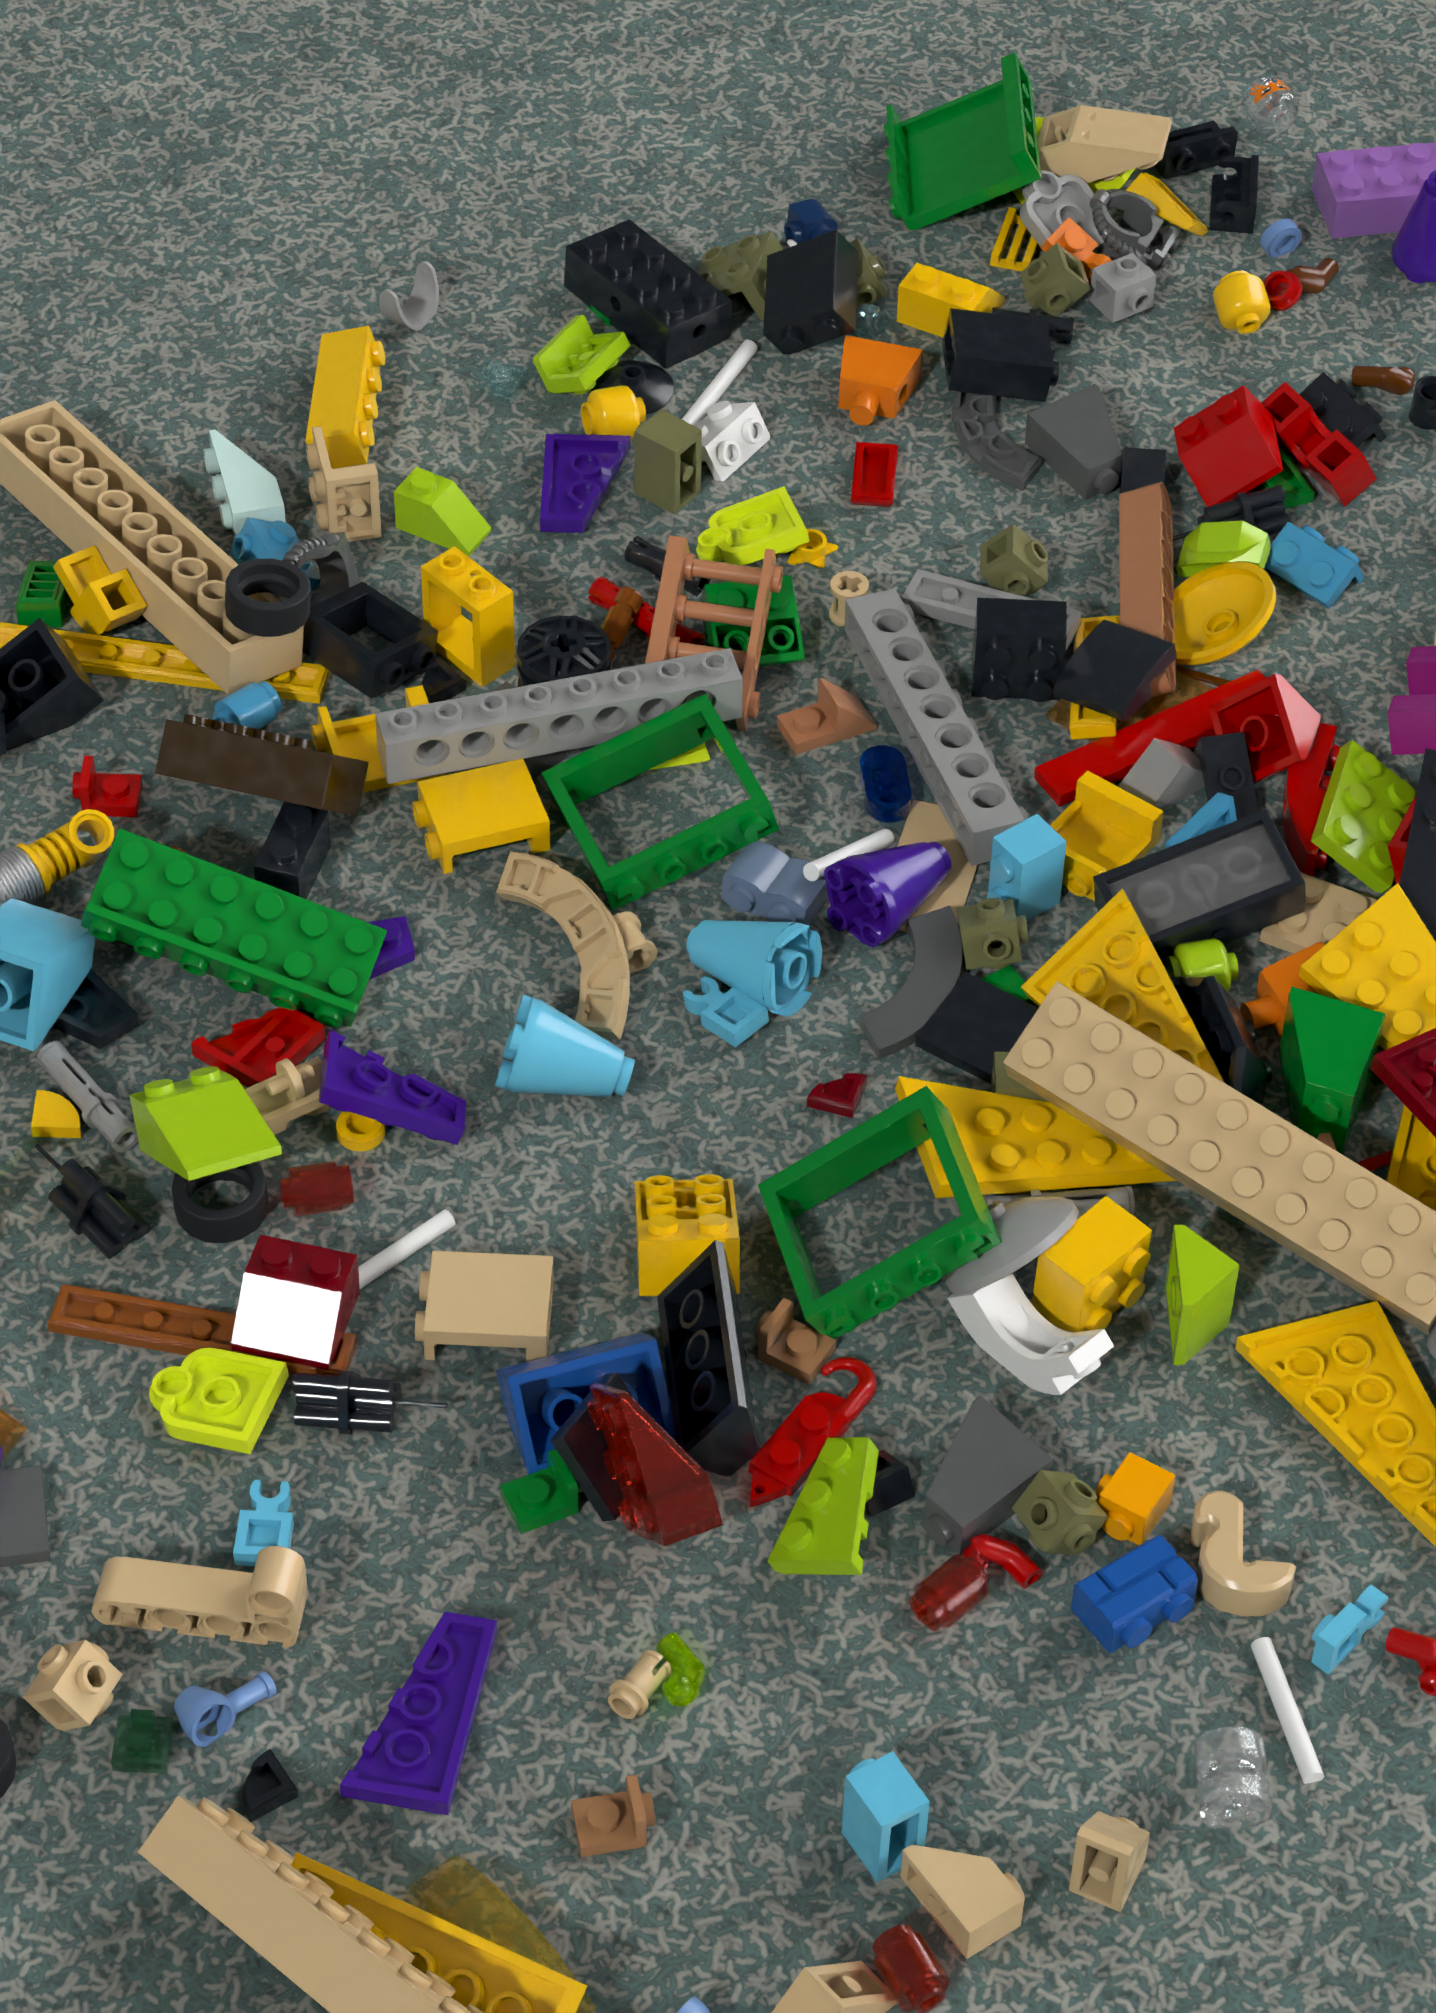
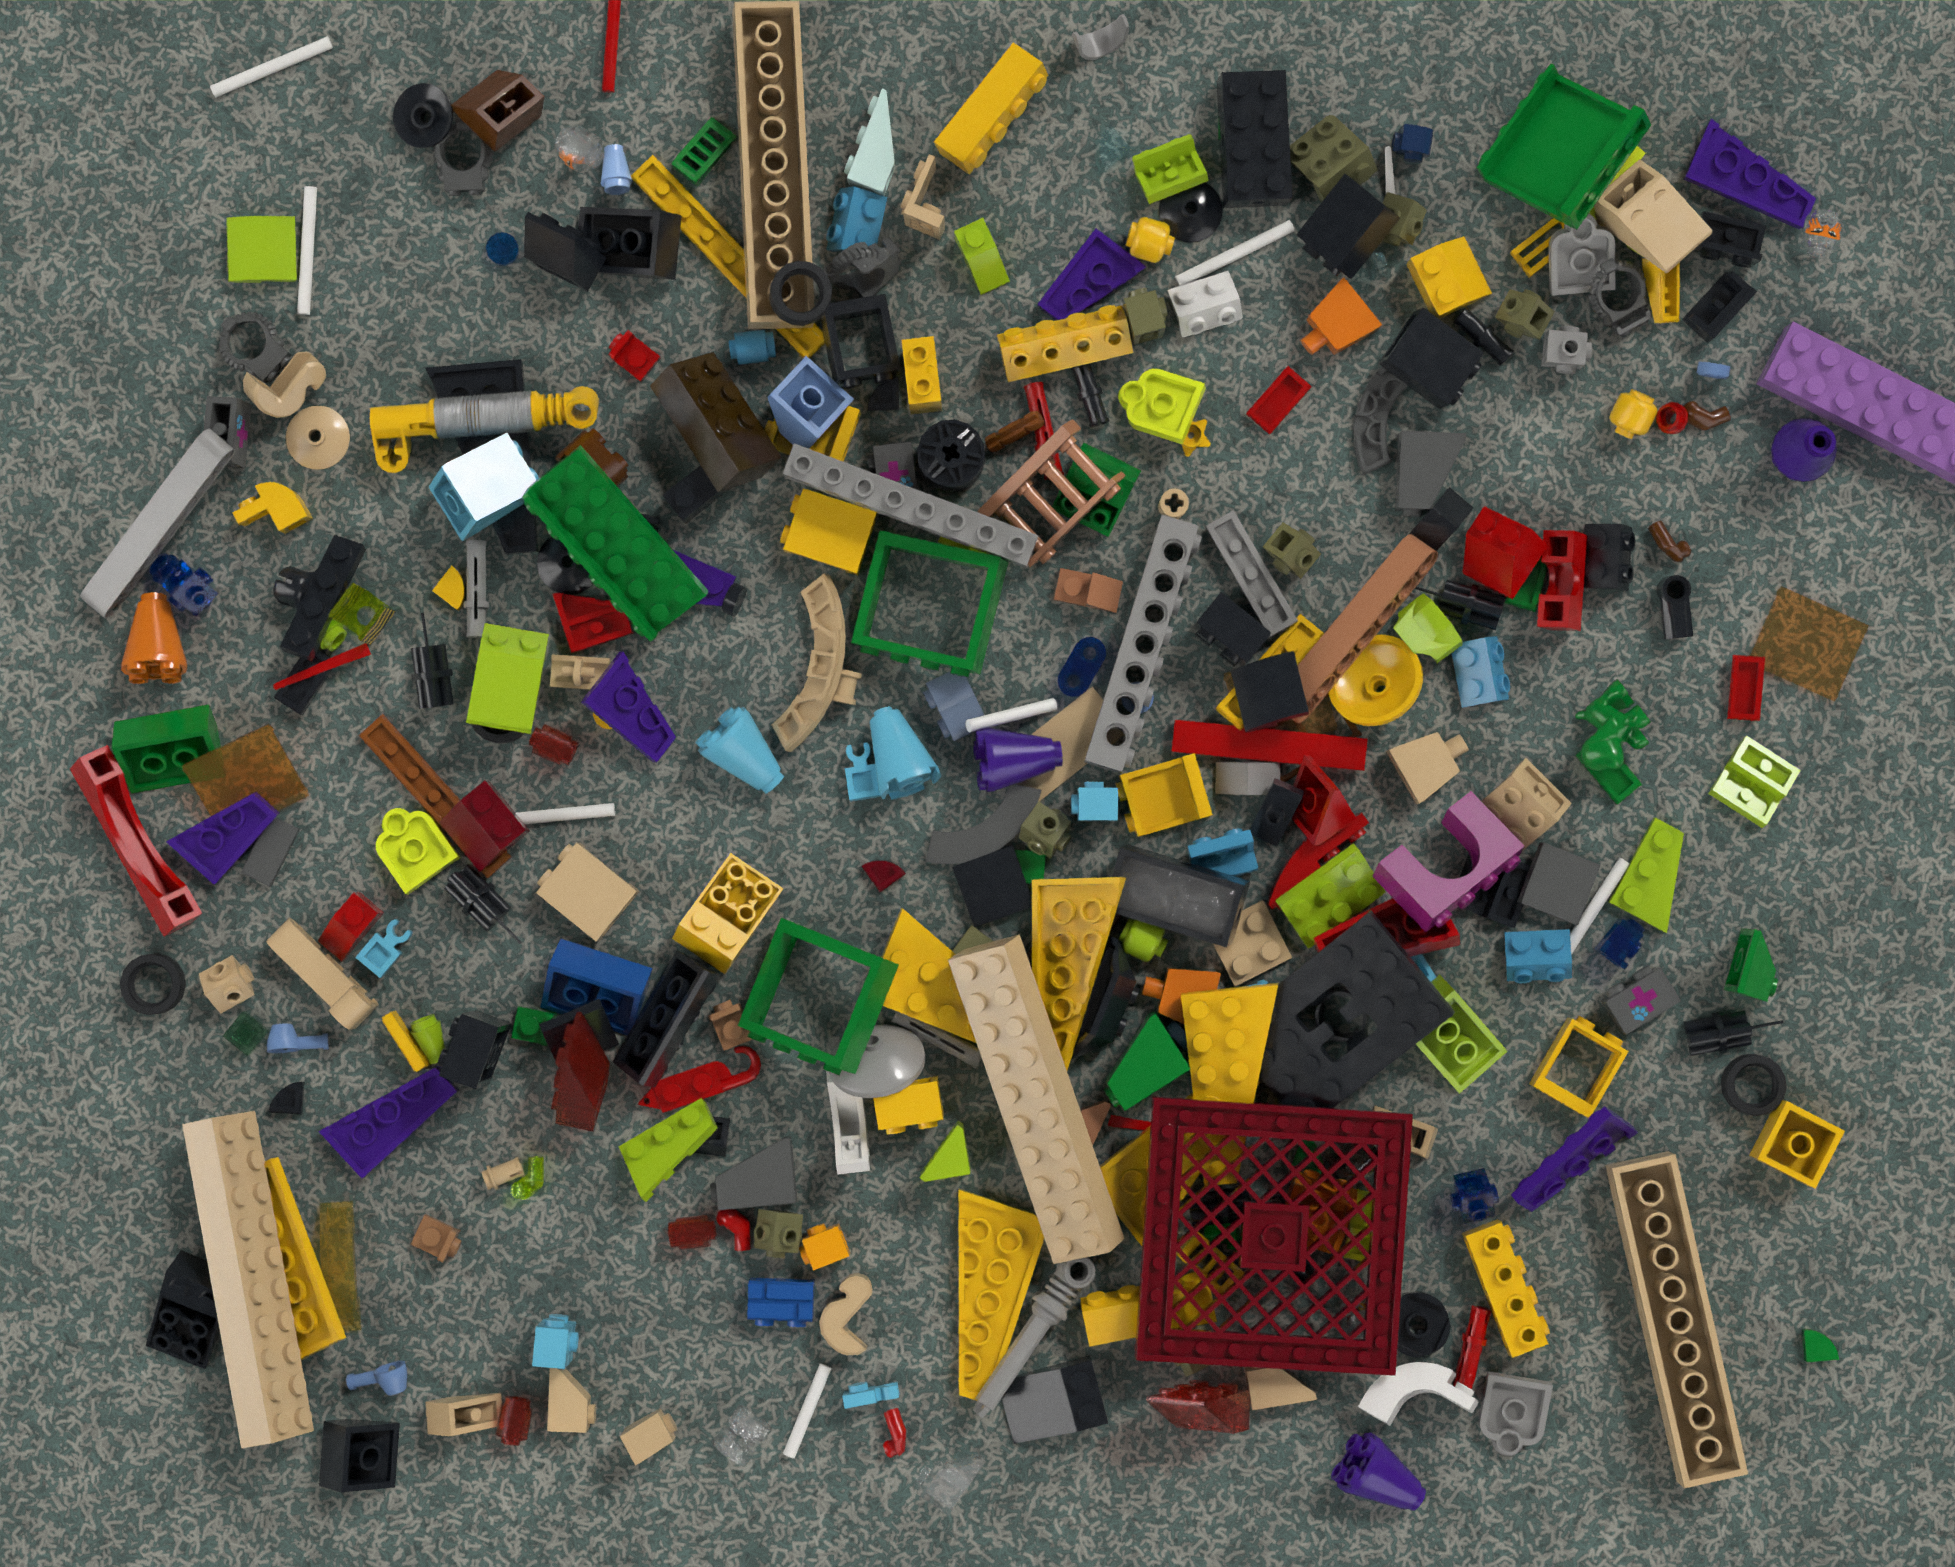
camera: 45 degrees right, 40 degrees up
yellow brick [53,545,147,635] -> none
orange plate [1040,217,1112,283] -> none
none -> red slope [318,892,384,962]
none -> yellow tile [382,1010,430,1072]
none -> lime cone [410,1014,445,1065]
none -> black brick [437,1010,512,1089]
none -> black dish [537,537,593,595]
none -> black tile [722,583,747,617]
none -> medium blue slope [767,356,854,449]
none -> yellow brick [997,305,1133,382]
none -> tan torso [1386,732,1469,804]
none -> dark purple wing [1683,119,1816,230]

